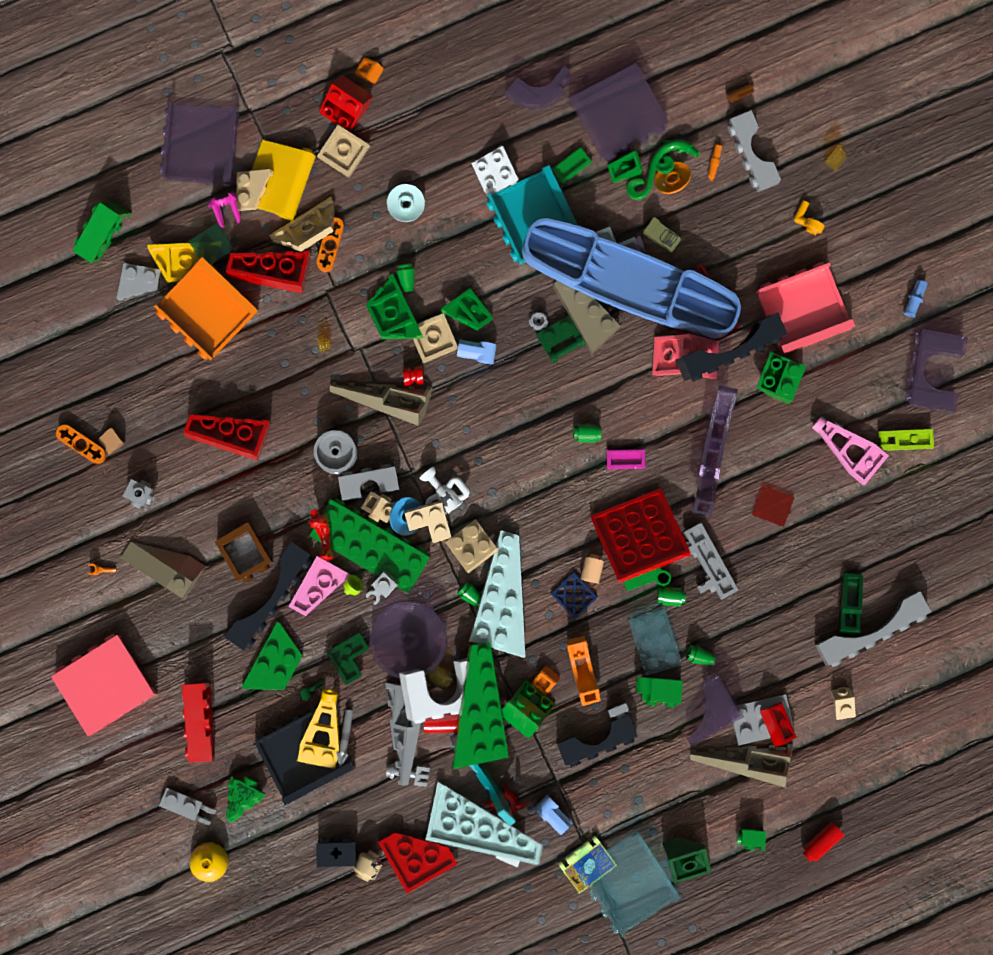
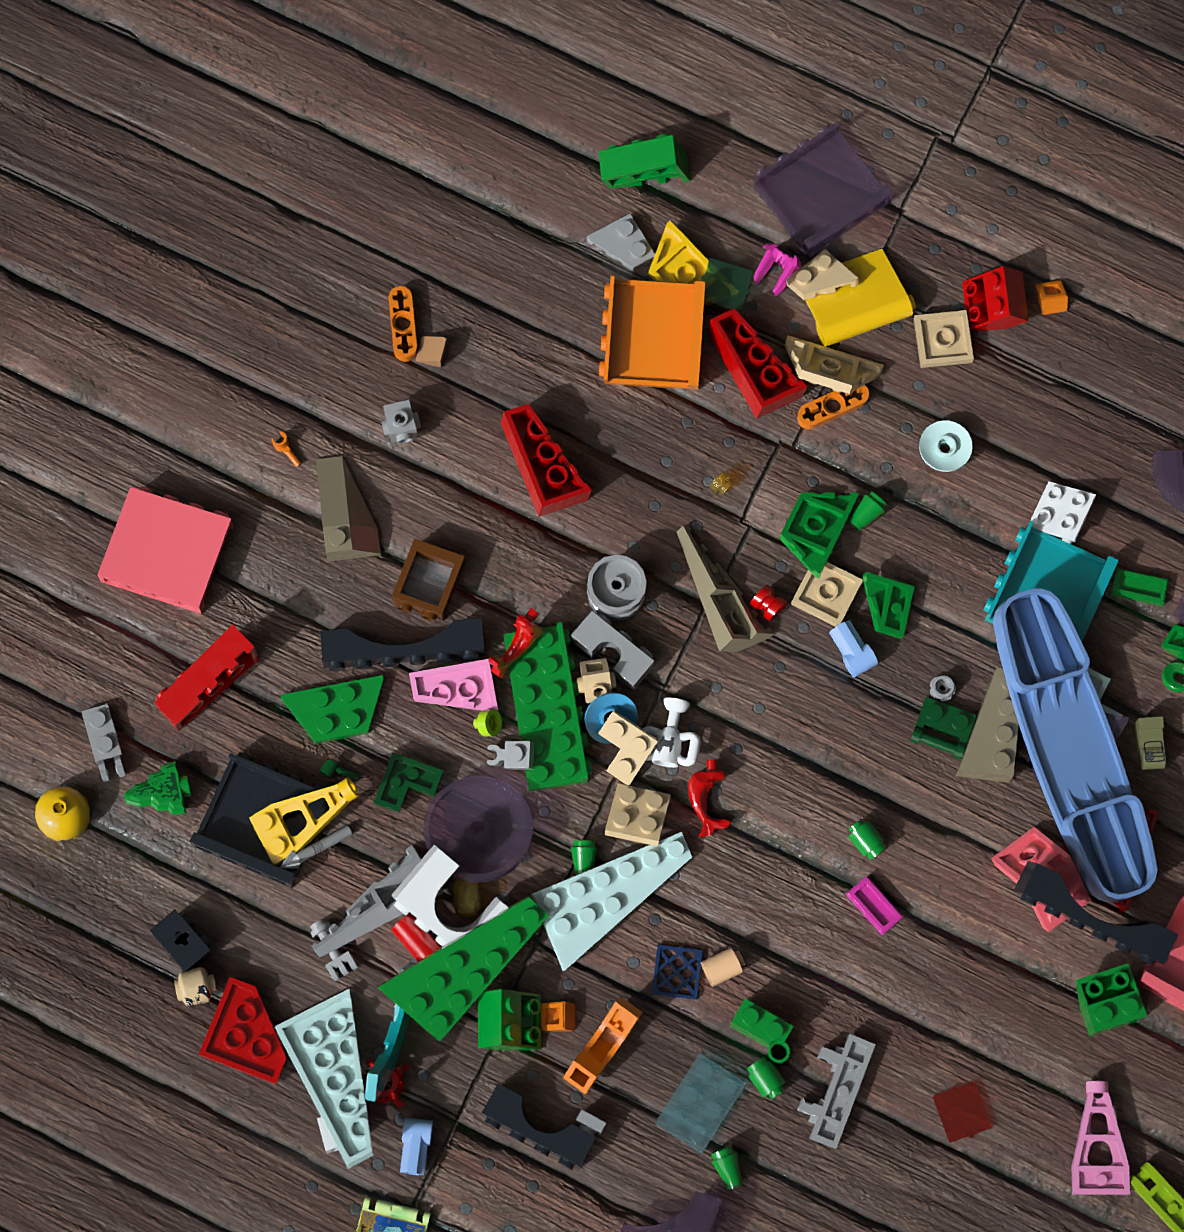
camera: 50 degrees right, 10 degrees down
red plate [590,488,691,583] -> none
green hinge [635,677,683,708] -> none
clear purple arch [692,385,738,516] -> none
none -> red animal [688,760,731,838]

